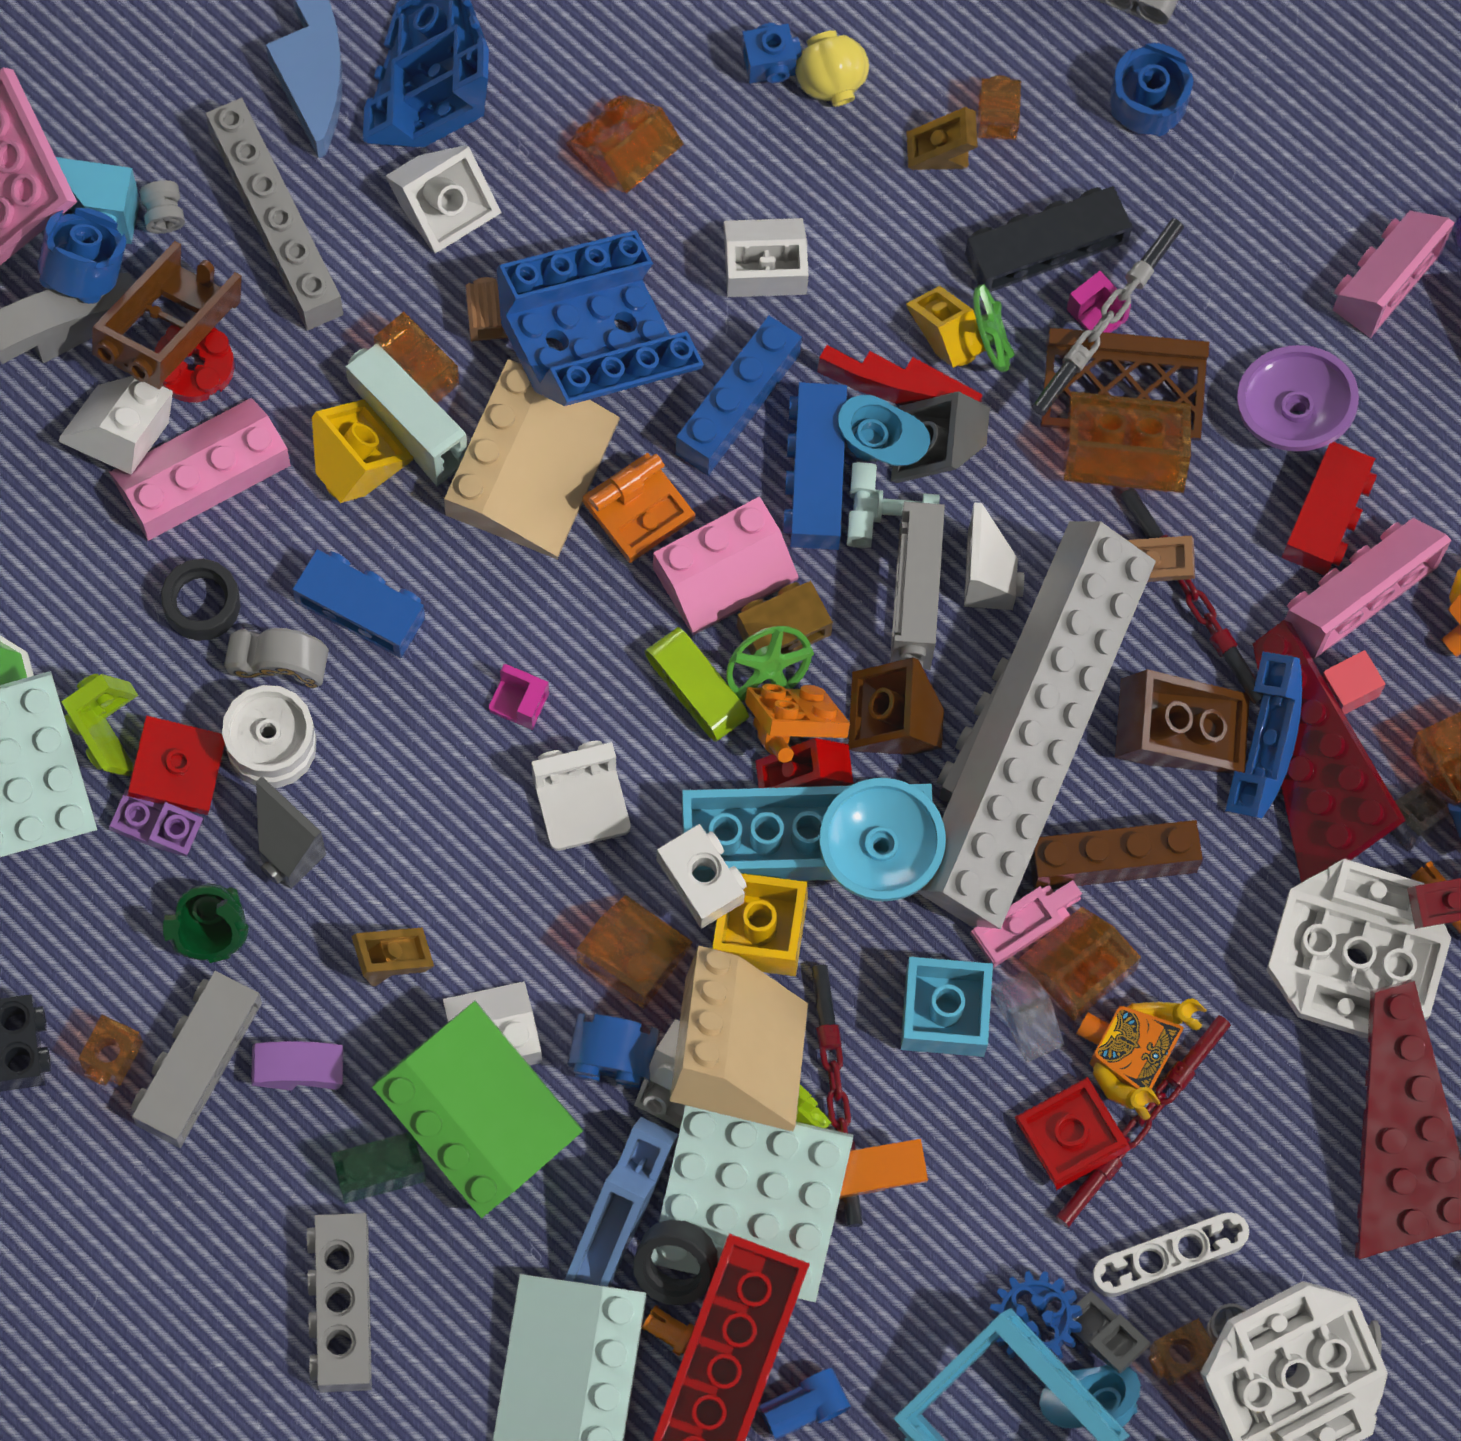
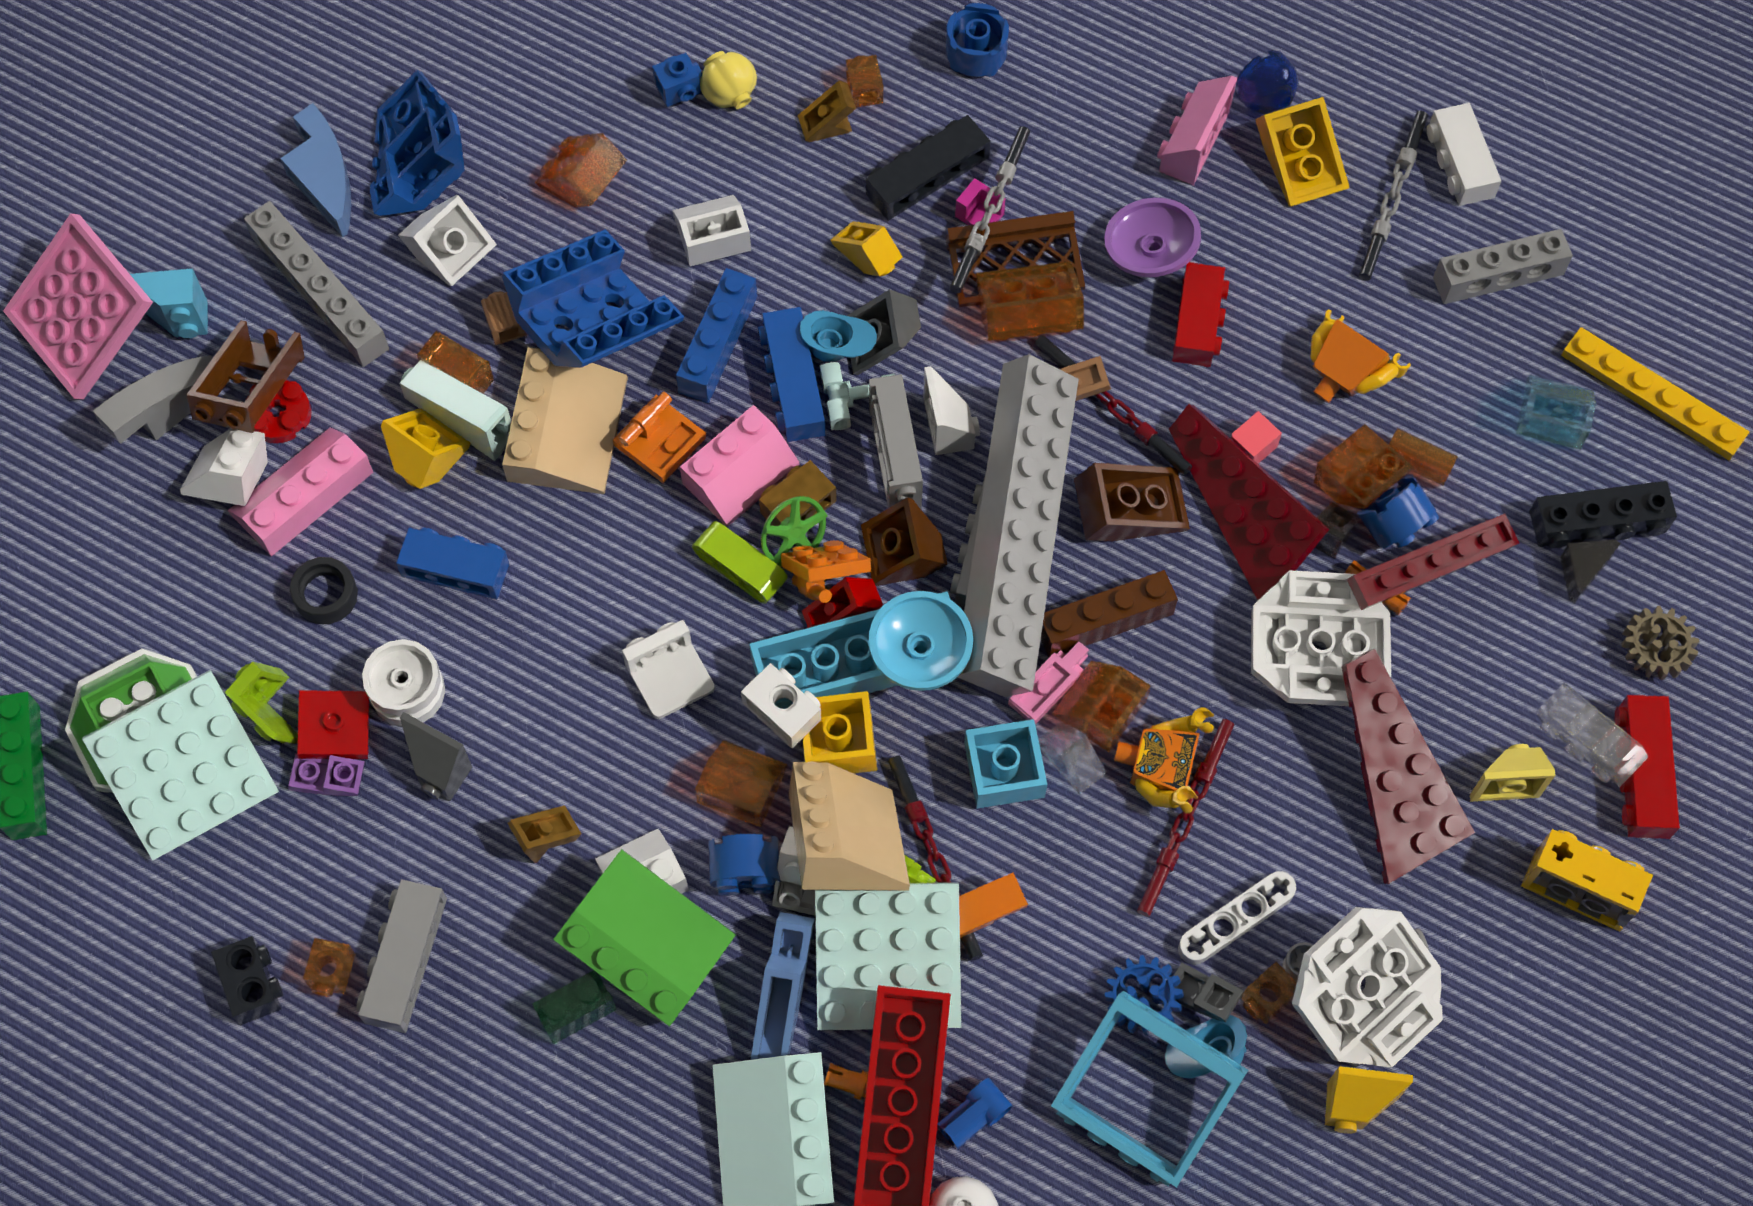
camera: 10 degrees left, 5 degrees down
blue brick [38,208,126,304] -> none
light grey wheel [139,180,185,234] -> none
dark green helmet [163,883,249,963] -> none
light grey animal [224,628,329,689] -> none
medium lavender slope [252,1042,343,1091] -> none
light grey brick [307,1213,372,1392] -> none
dark pink panel [489,664,549,730] -> none
black tyre [633,1219,718,1306] -> none
red slope [817,345,983,405] -> none
bright green wheel [973,284,1015,372] -> none
red tile [1015,1077,1130,1190] -> none
blue slope [1225,651,1302,819] -> none
bright pink slope [1285,518,1451,659] -> none

